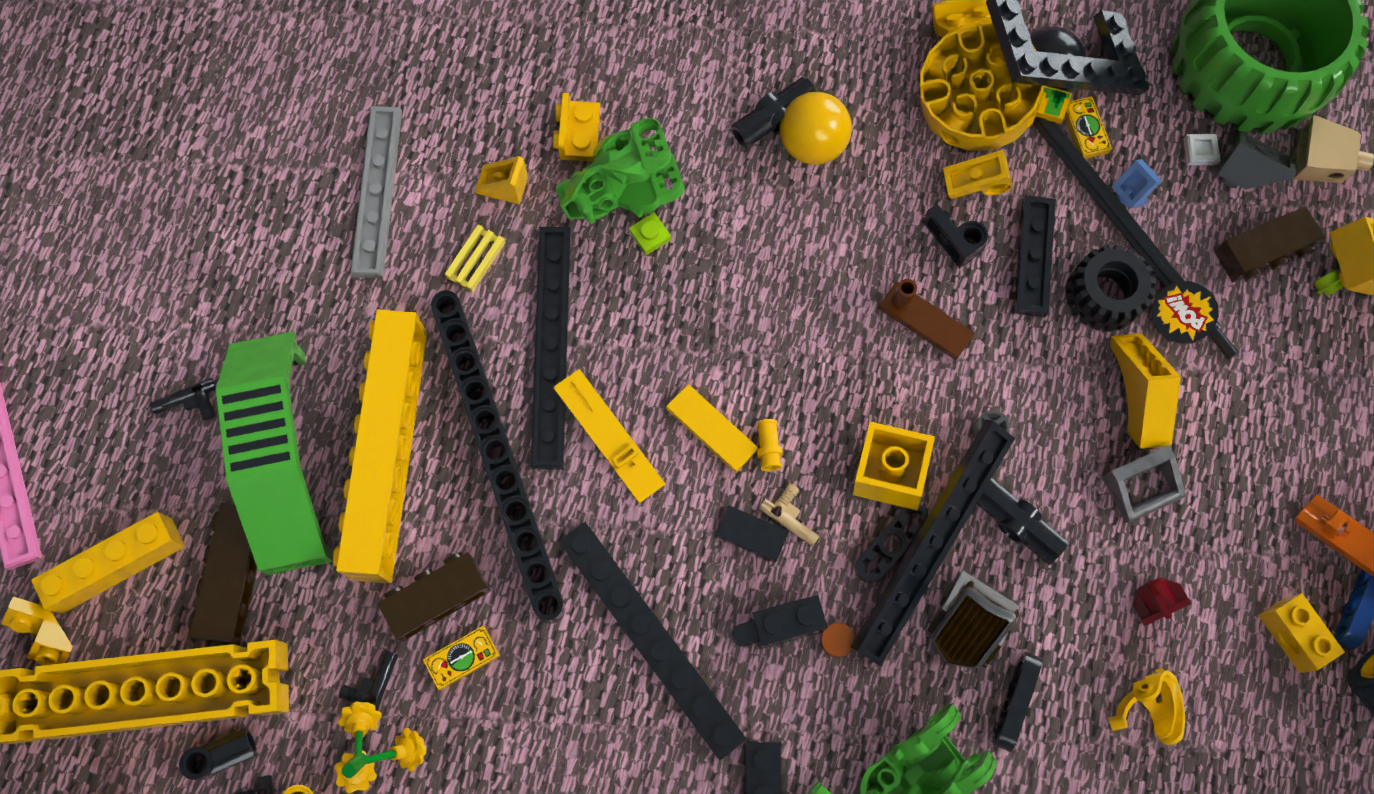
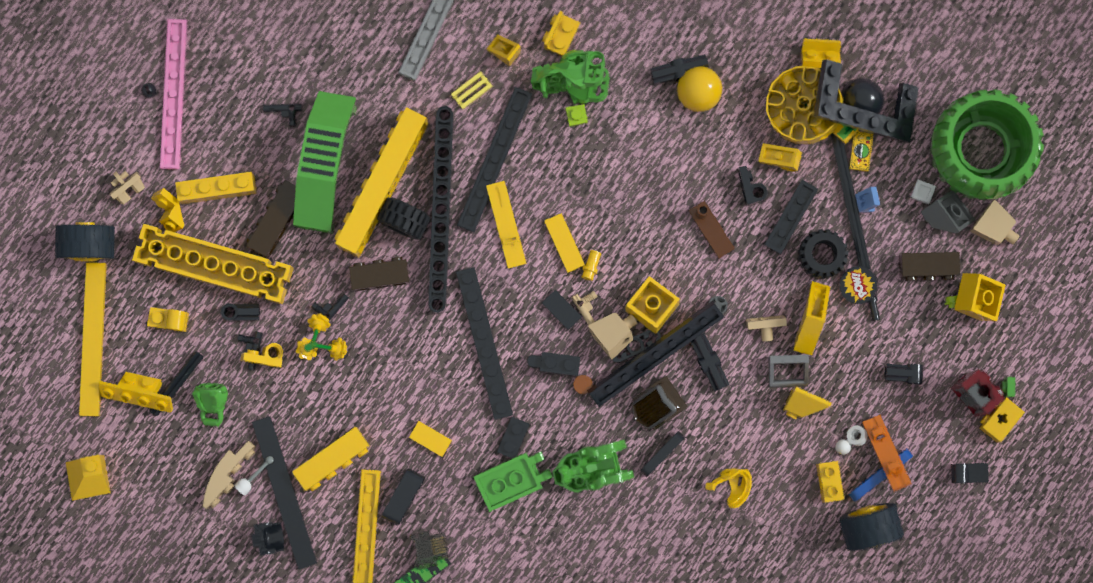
camera: 25 degrees right, 10 degrees up
tile [423,625,500,690] -> none
dark red piece [1133,577,1192,626] -> none
none -> black tyre [377,198,430,240]
none -> tan torso [588,313,637,360]
none -> tan tile [746,315,787,341]
none -> yellow slope [783,387,832,420]
none -> white plate [835,425,868,455]
none -> black piece [884,364,924,385]

